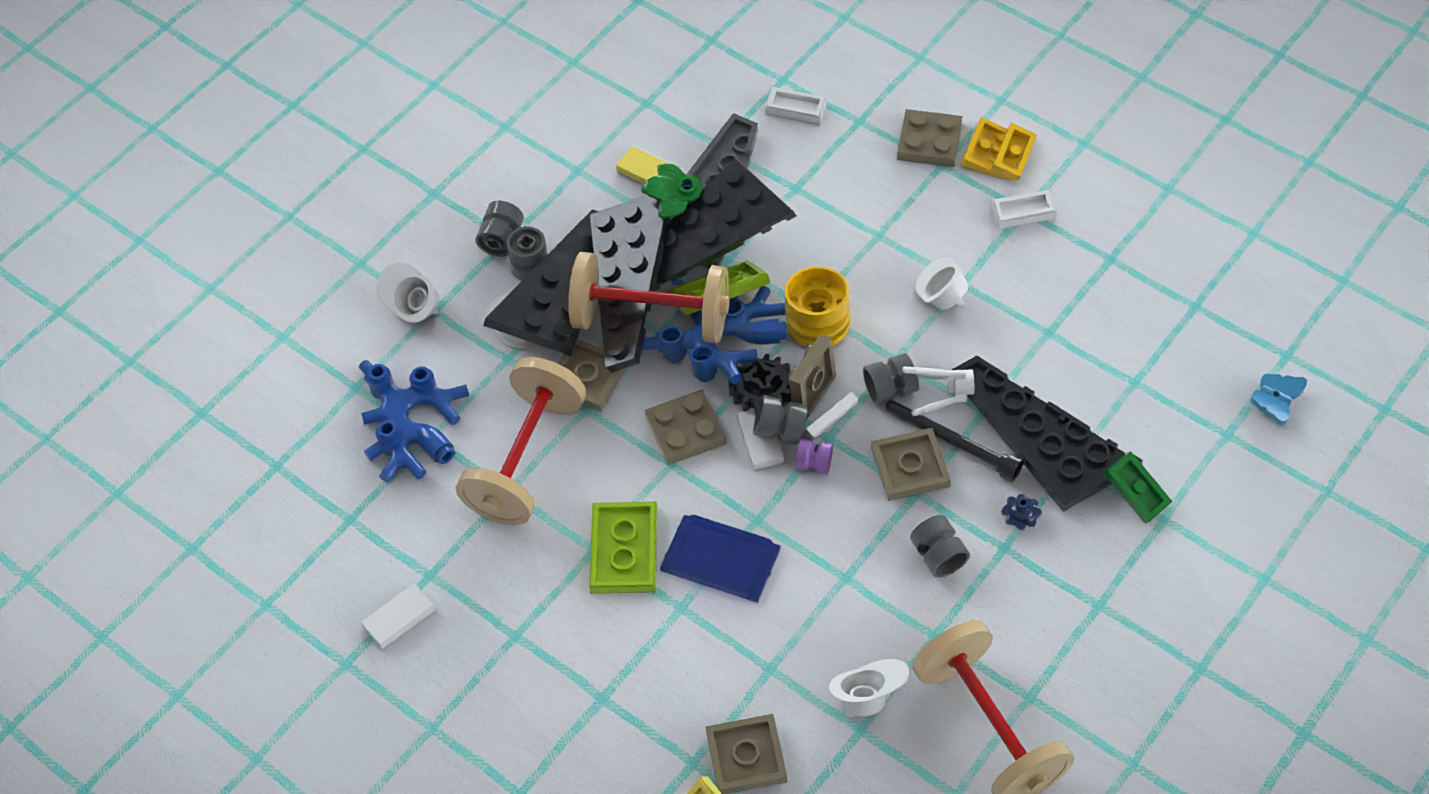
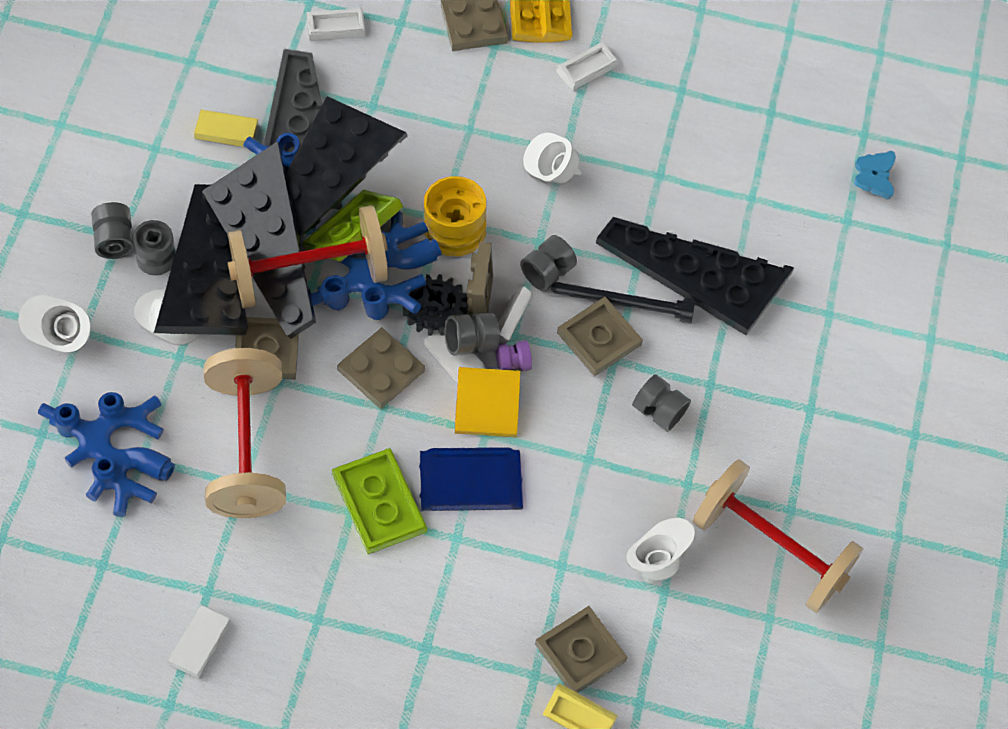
camera: 35 degrees left, 5 degrees up
green plate [641,163,702,218] -> none
white plant [902,367,975,416] -> none
dark blue plant [1001,494,1042,530] -> none
green plate [1104,451,1173,523] -> none
none -> yellow slope [454,367,521,437]

